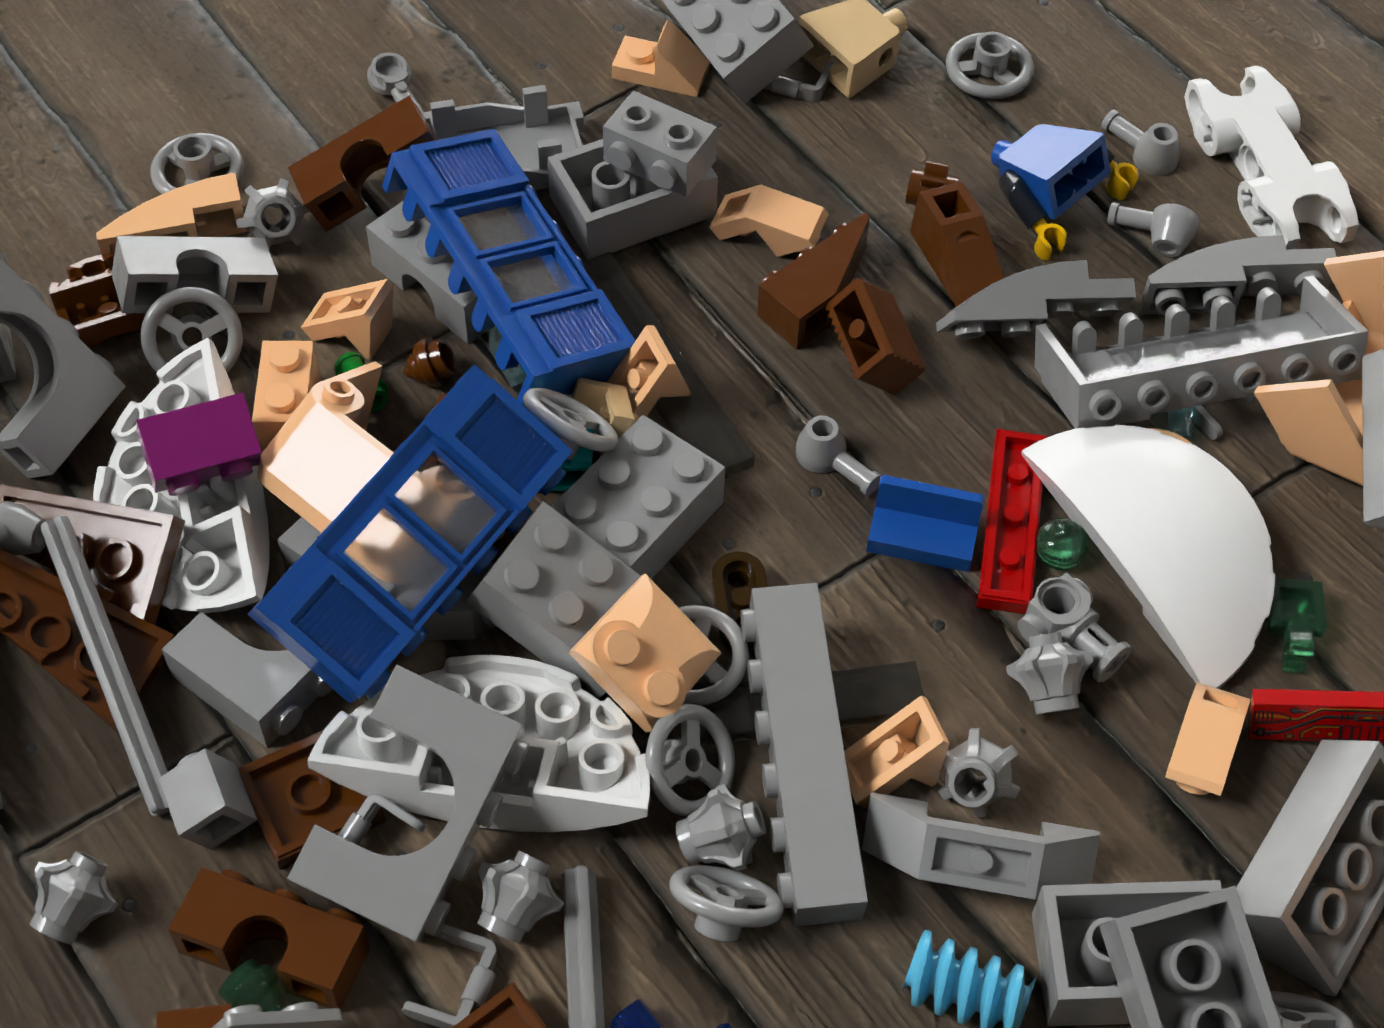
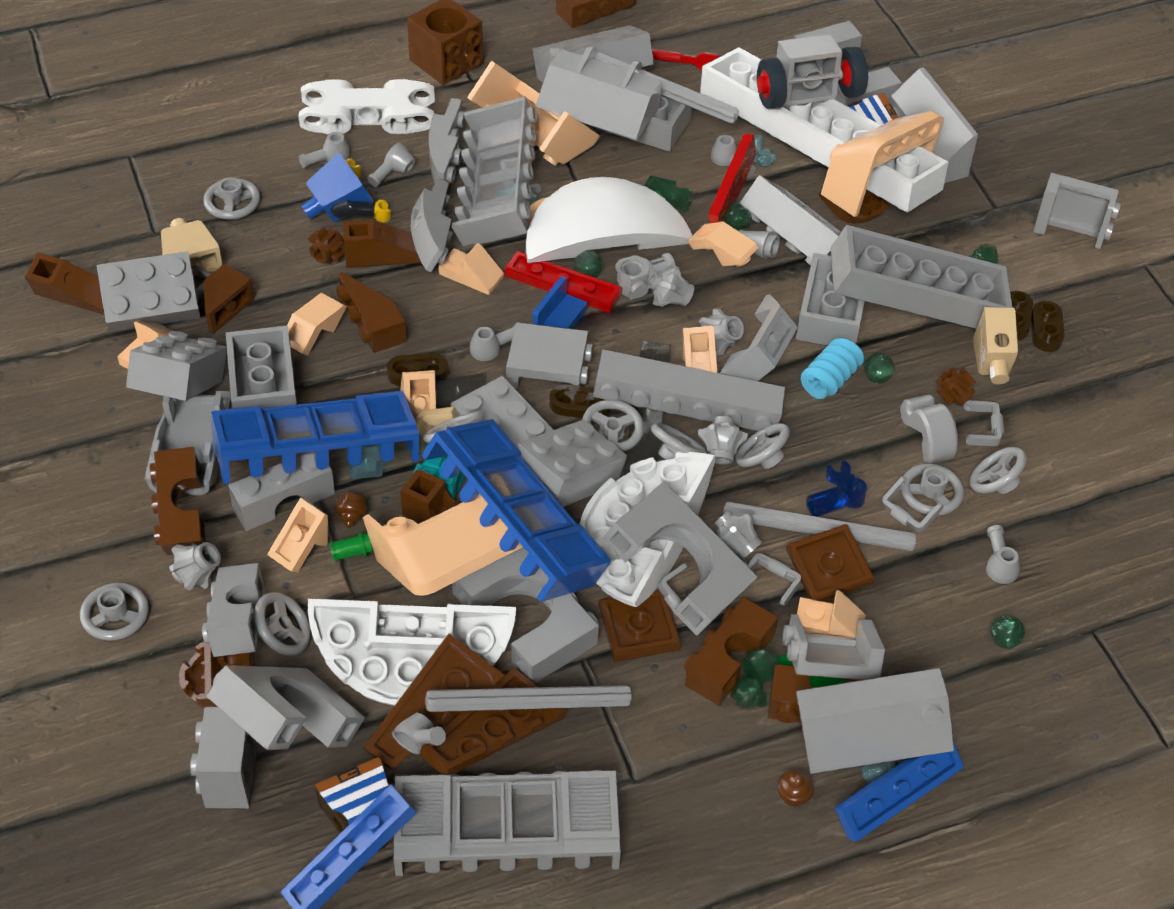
camera: 75 degrees left, 5 degrees down
light grey rock [29,850,118,945] -> none
light nougat slope [96,172,248,254] -> none
magenta brick [137,392,262,496] -> none
light grey brick [158,748,257,850] -> none
light nougat brick [252,341,321,453] -> none
light grey plate [367,52,424,112] -> none
light nougat slope [568,573,721,733] -> none
light grey brick [603,90,717,198] -> none
reddish brown brick [825,278,925,395] -> none
none -> light grey brick [126,331,227,401]
none -> reddish brown slope [204,264,254,334]
none -> dark brown plate [386,353,448,386]
none -> light nougat slope [439,243,504,295]
none -> light grey panel [506,322,593,389]
none -> clear green plate [724,200,752,231]
none -> clear green plate [730,674,767,709]
none -> light grey cone [738,230,780,260]

